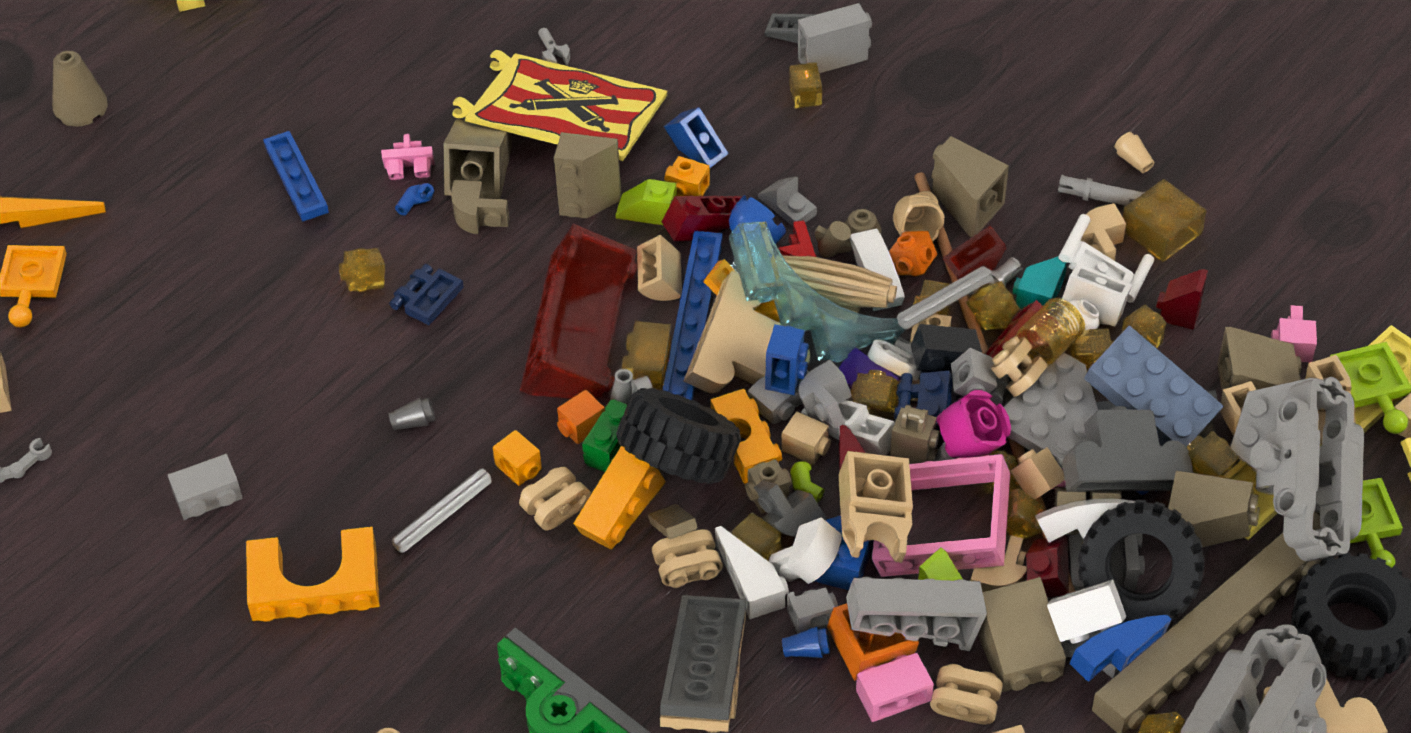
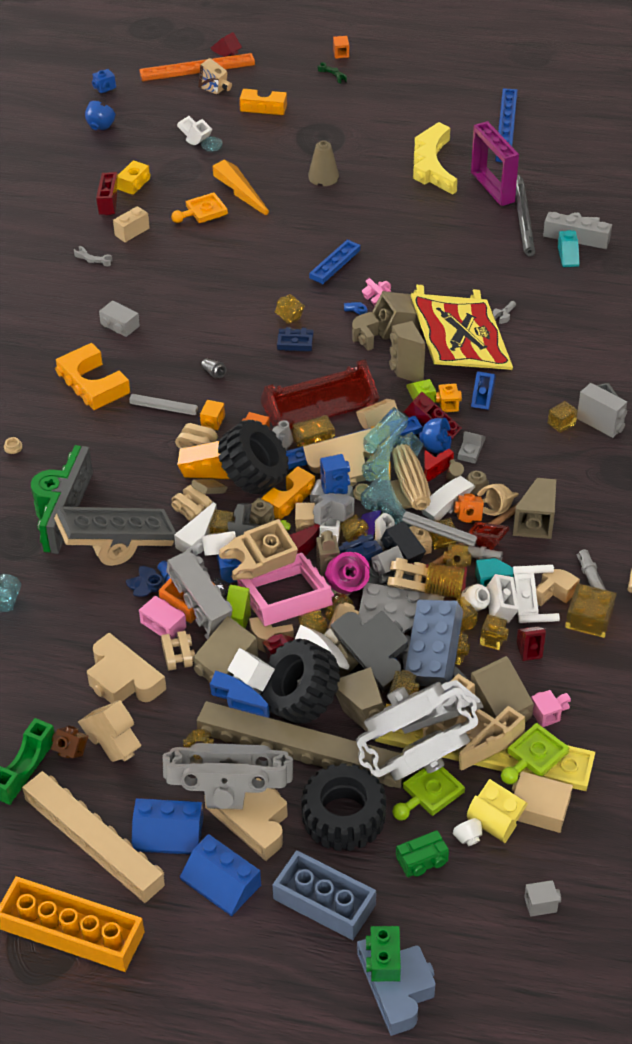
camera: 60 degrees right, 5 degrees down
none -> dark blue plate [126,566,165,597]

